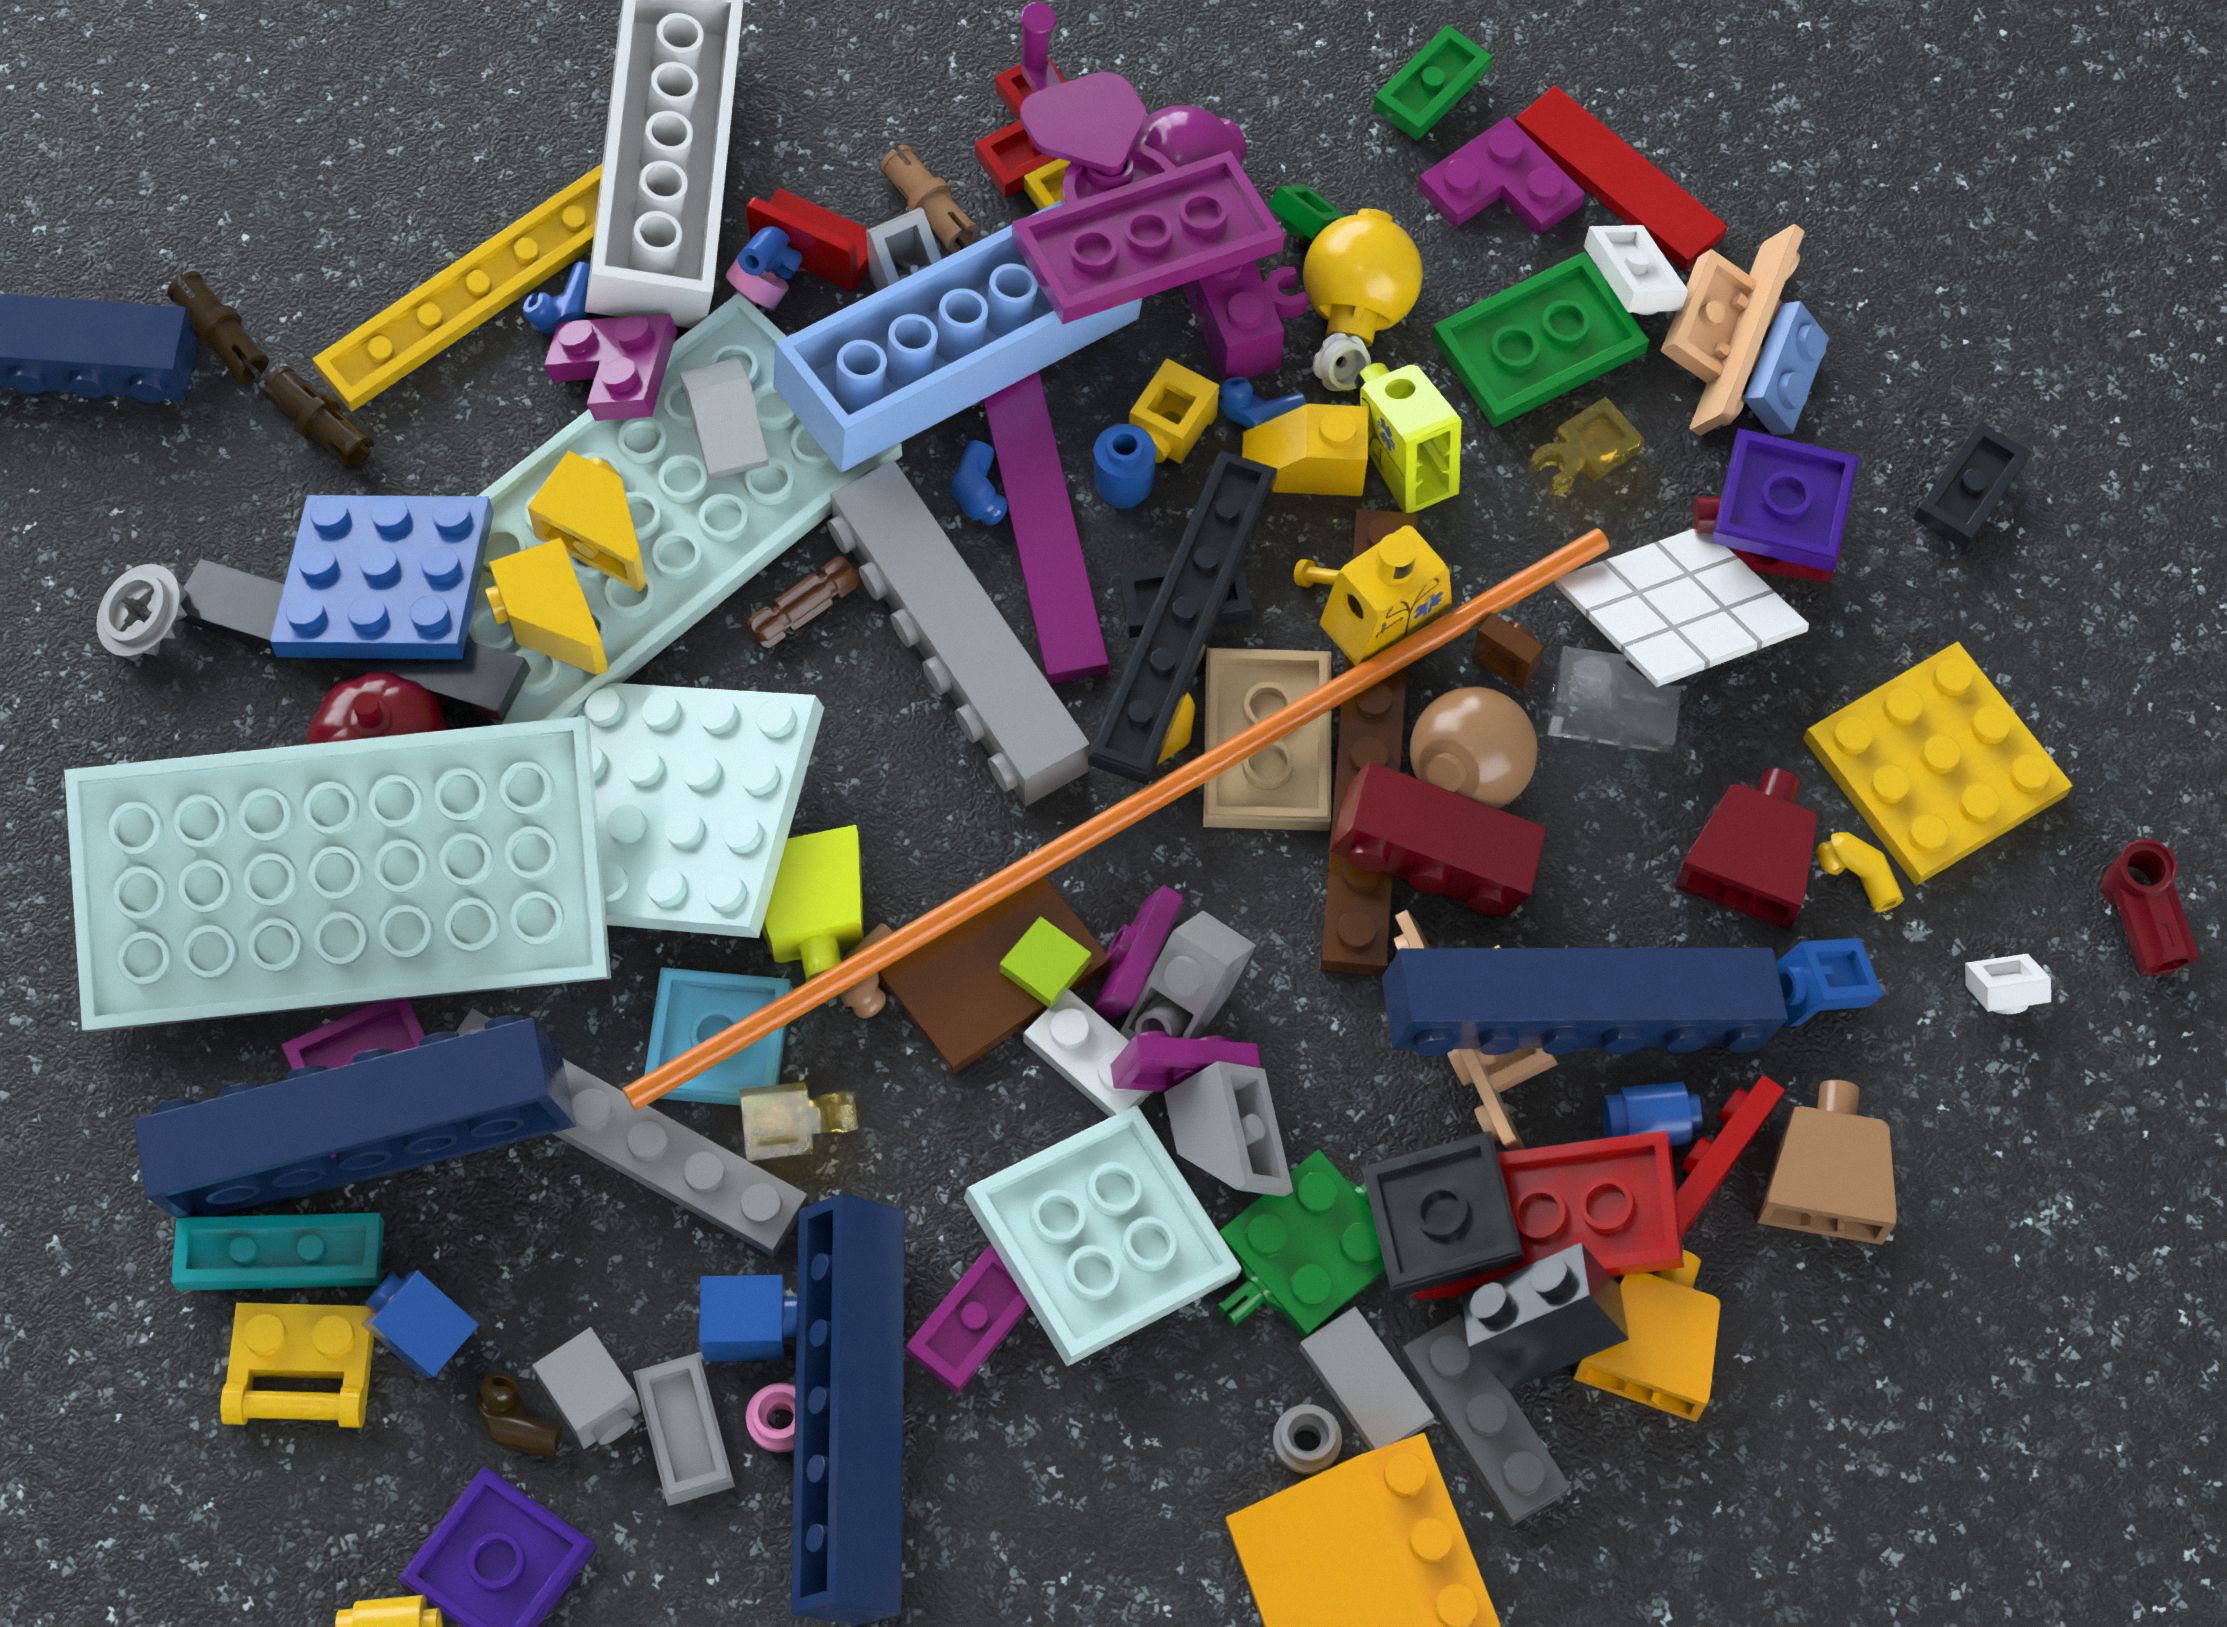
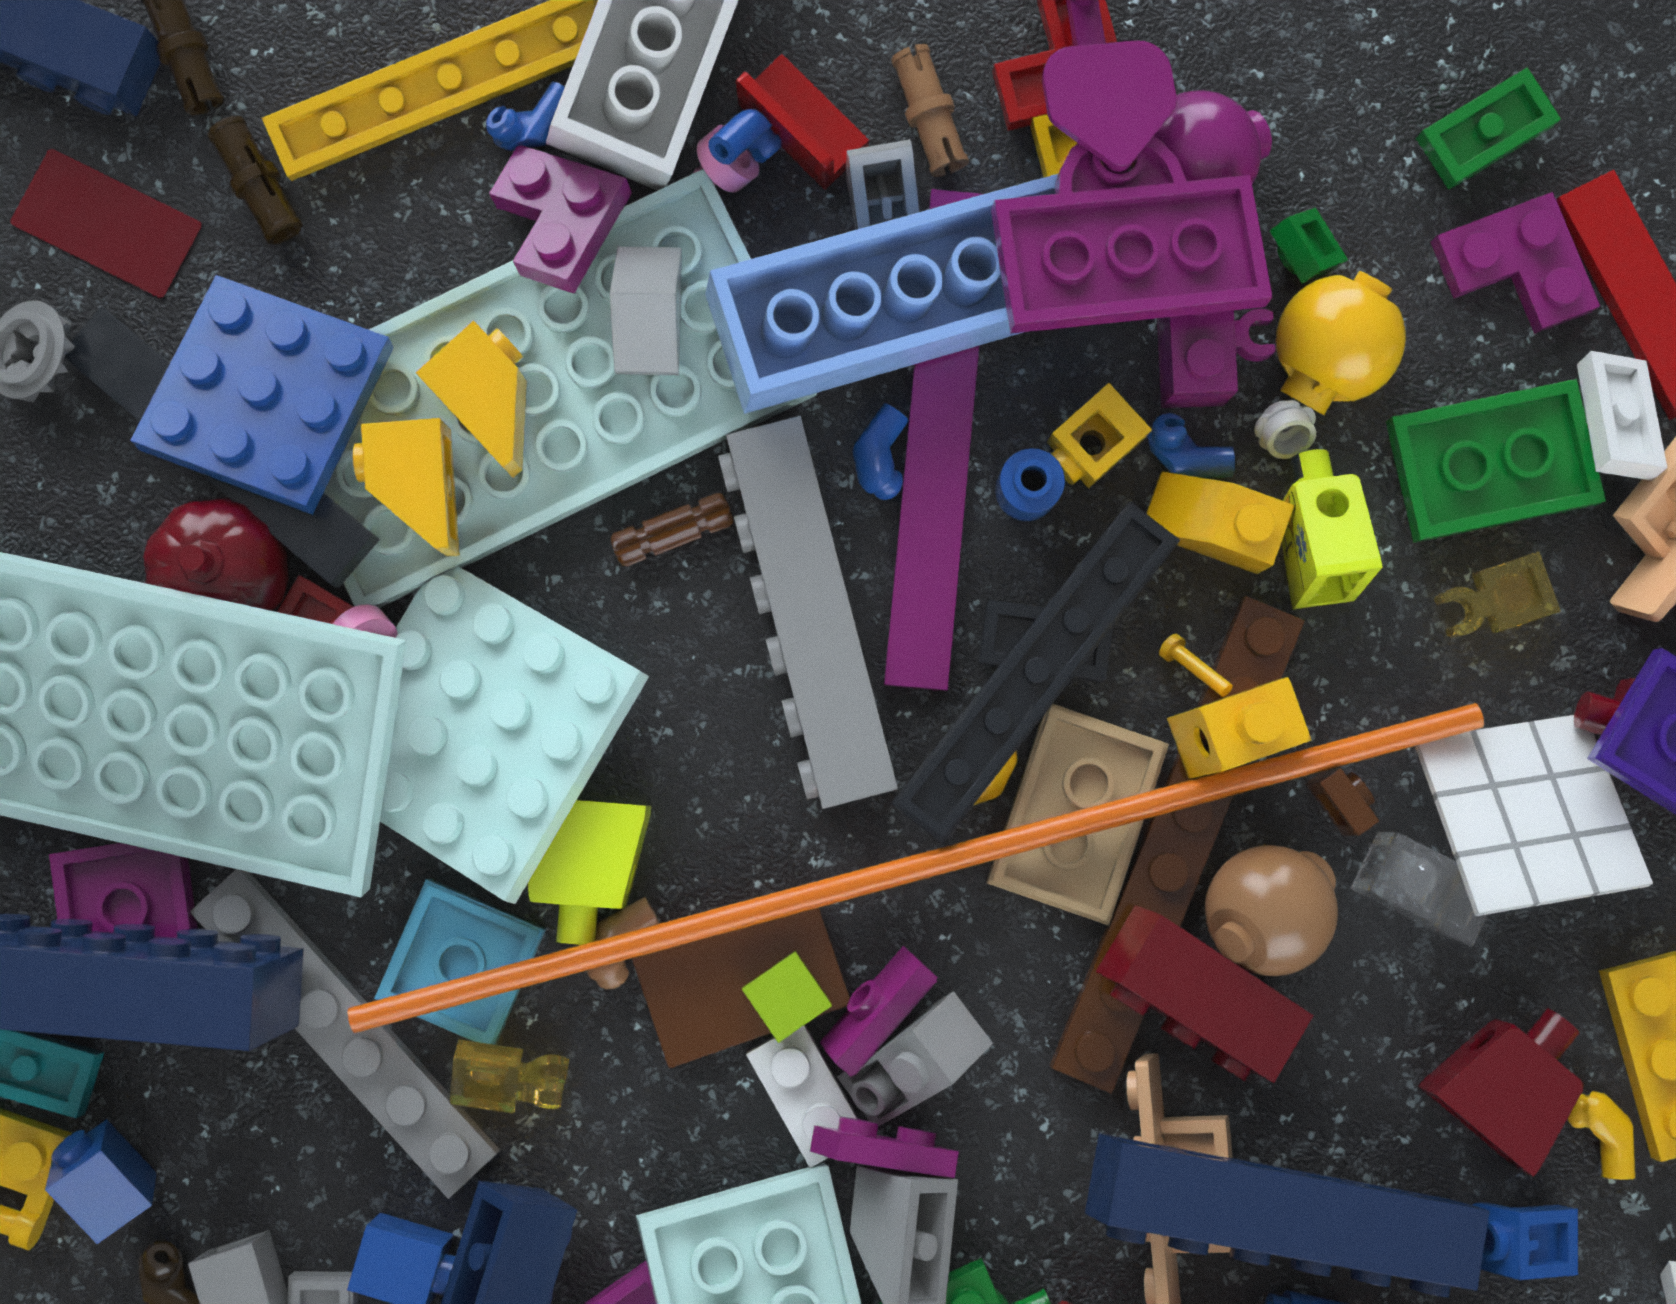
camera: 15 degrees right, 20 degrees up
none -> dark red sticker [10,149,202,298]

